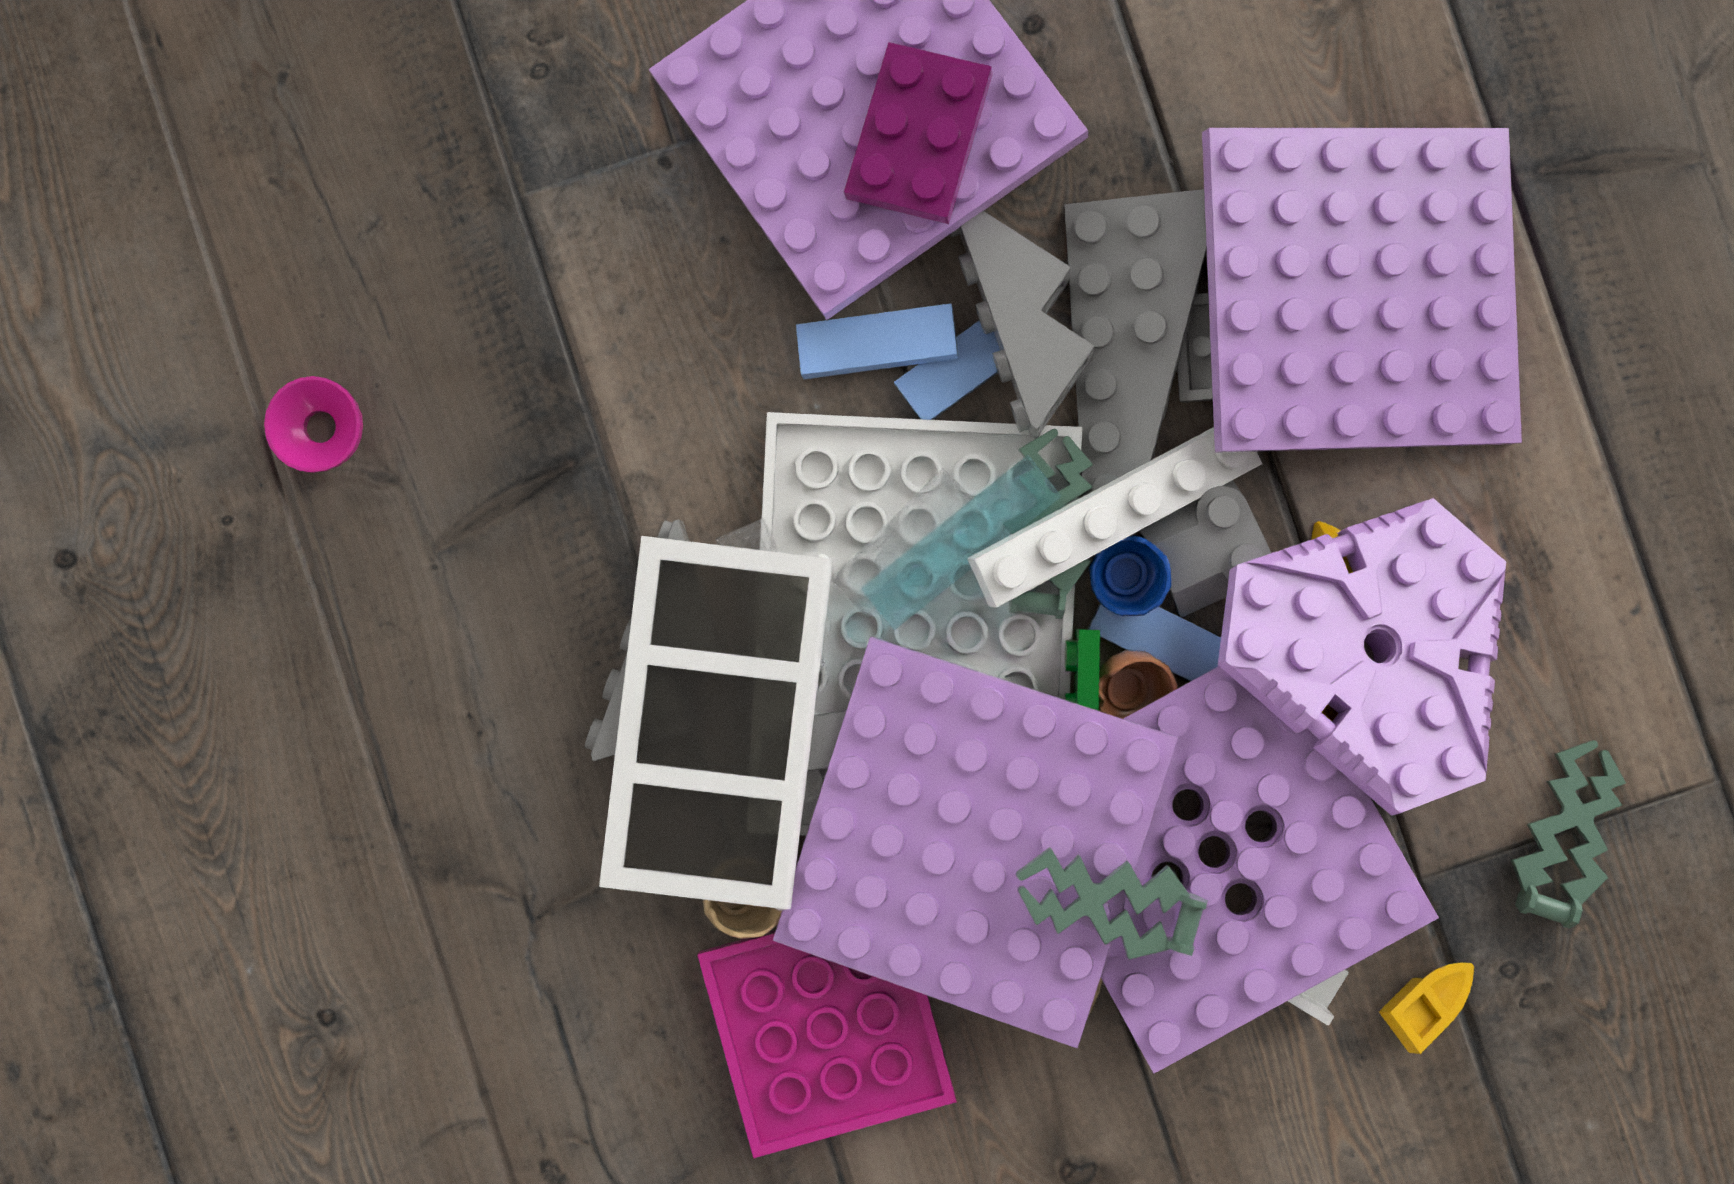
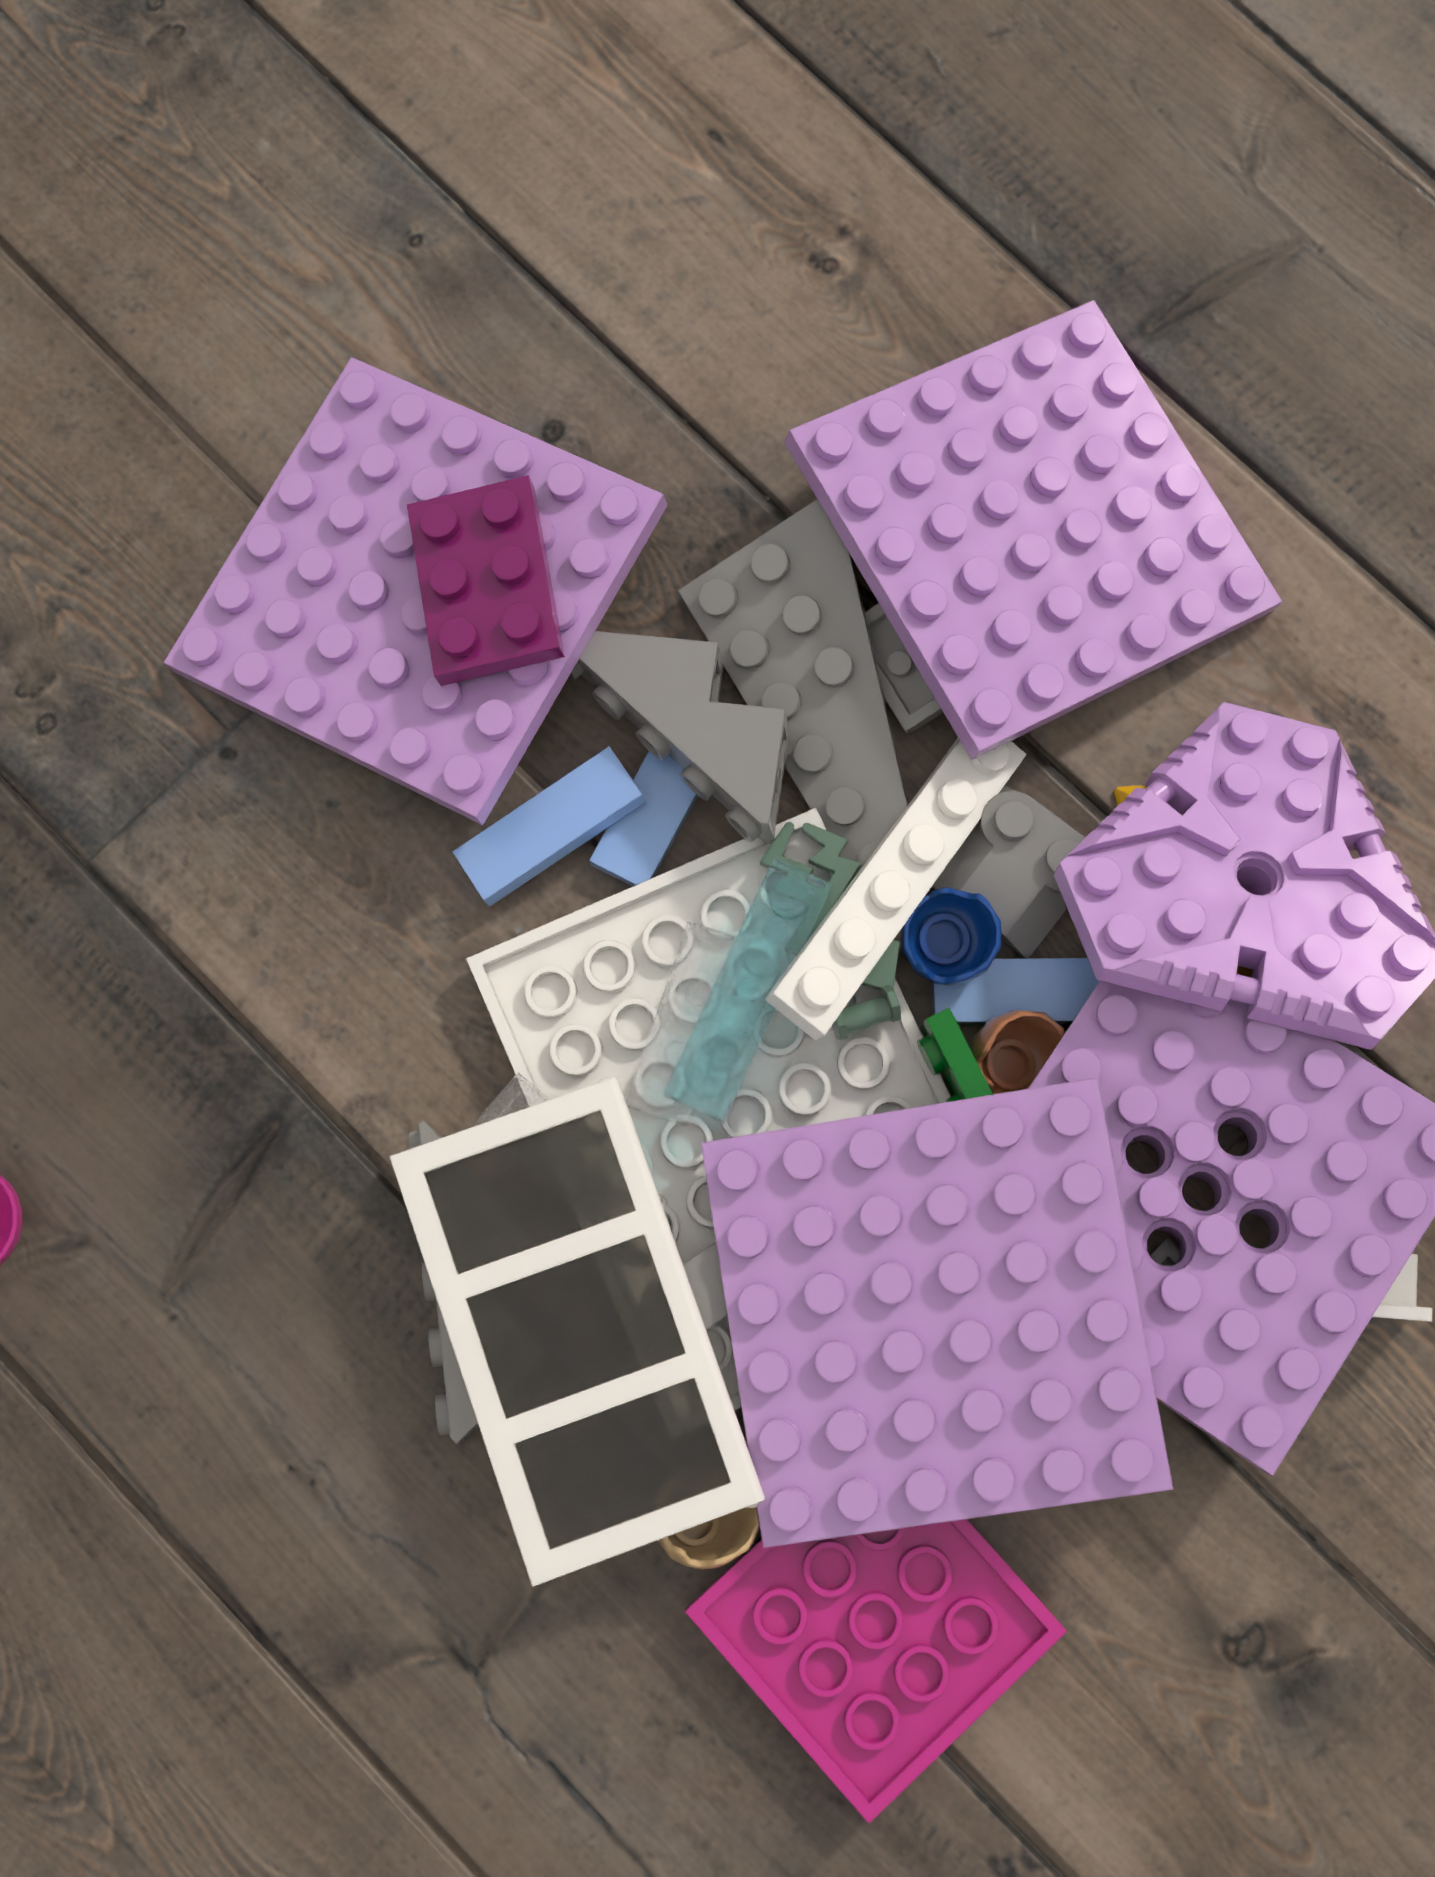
camera: 30 degrees left, 10 degrees down
sand green piece [1016,847,1208,959] -> none

